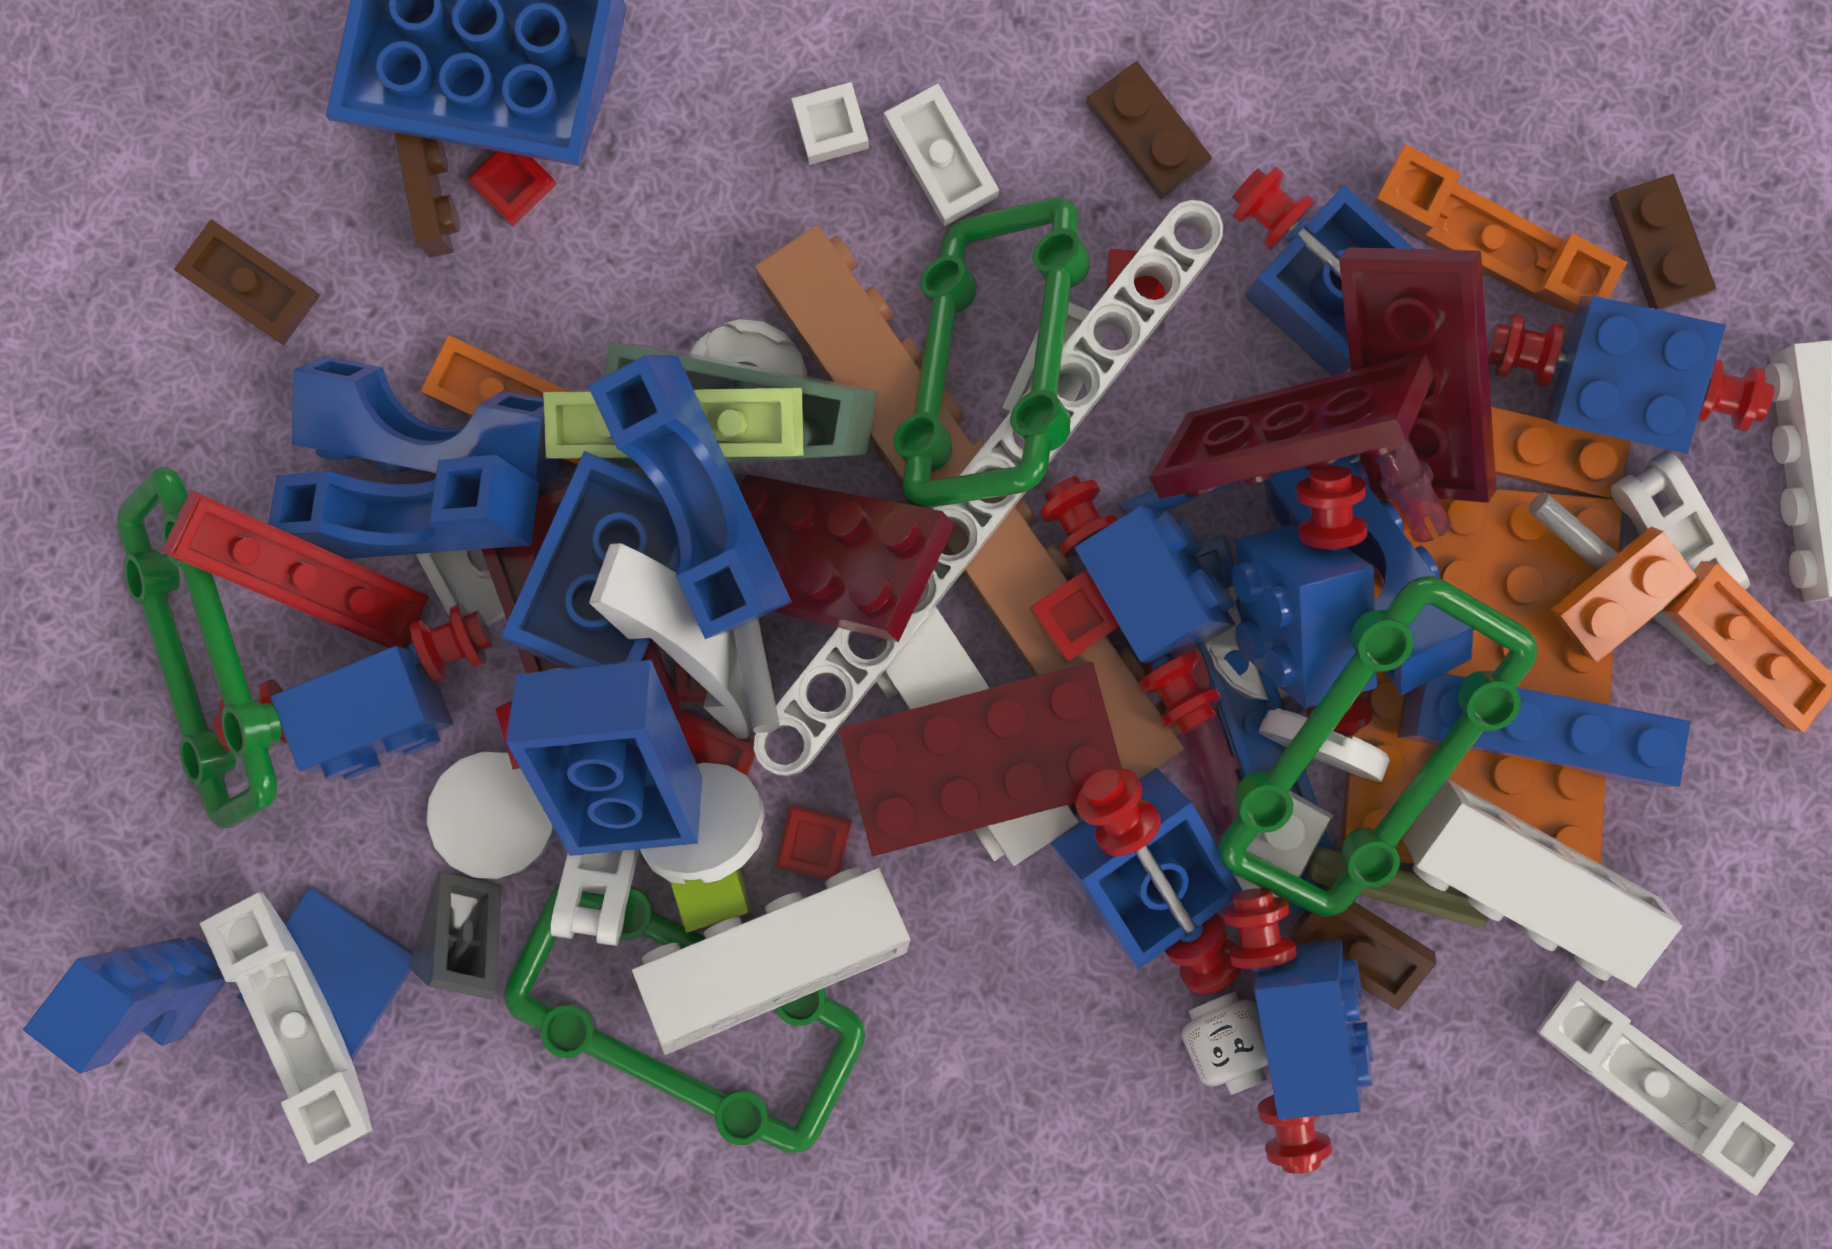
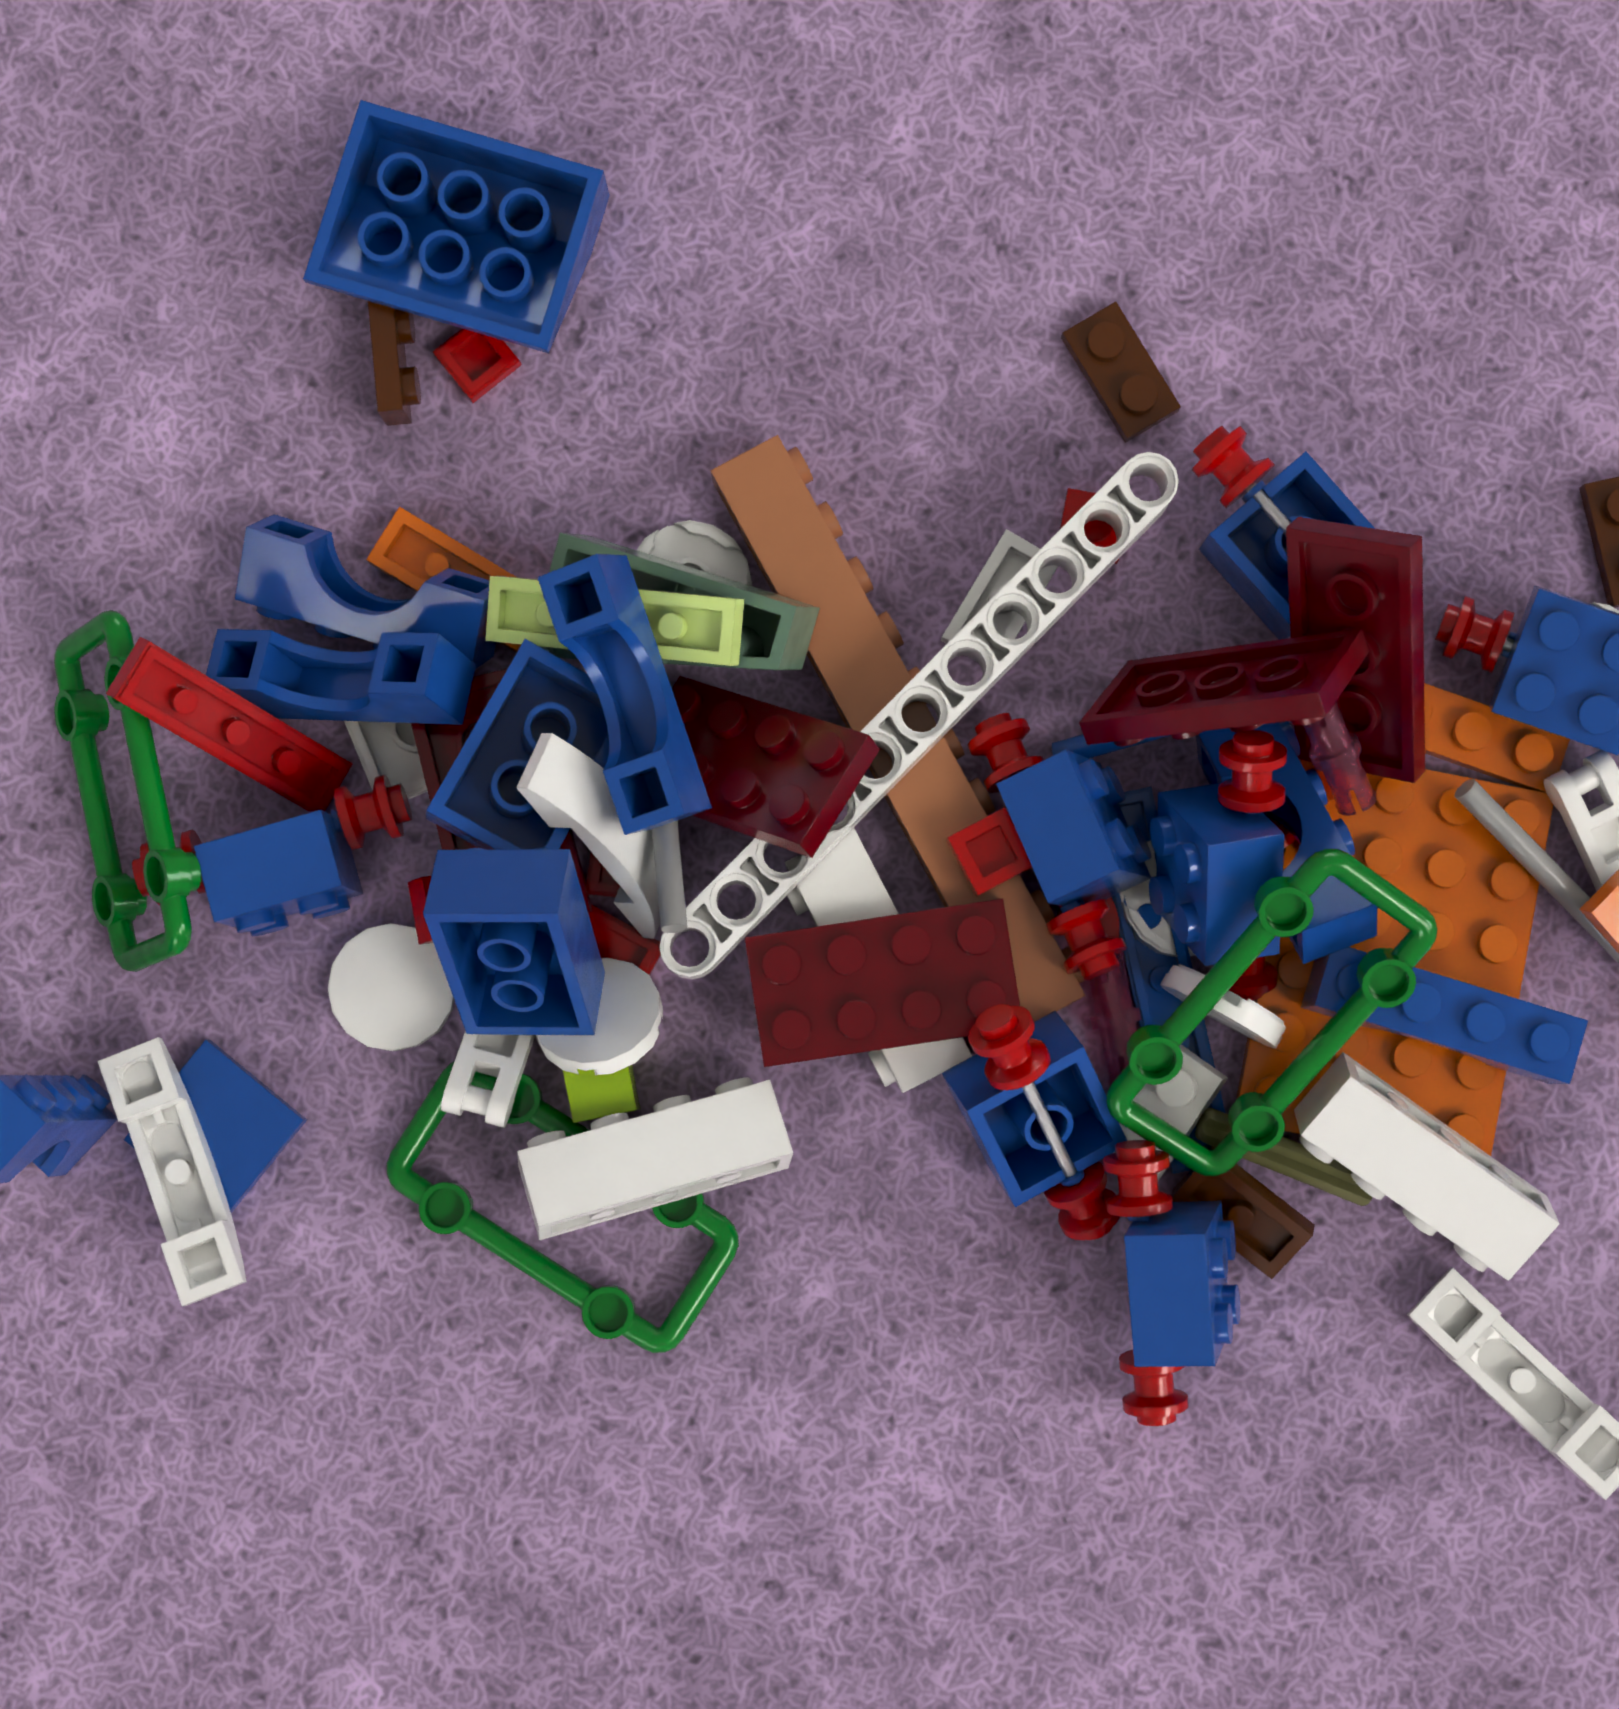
camera: 15 degrees right, 0 degrees up
reddish brown plate [174,219,320,346] -> none
dark grey slope [409,871,501,1000] -> none
red tile [775,805,852,880] -> none
white plate [791,82,869,165] -> none
white plate [884,84,999,227] -> none
green bar [893,197,1090,508] -> none
white head [1181,992,1268,1095] -> none
orange slope [1374,144,1628,314] -> none
orange plate [1550,526,1699,663] -> none

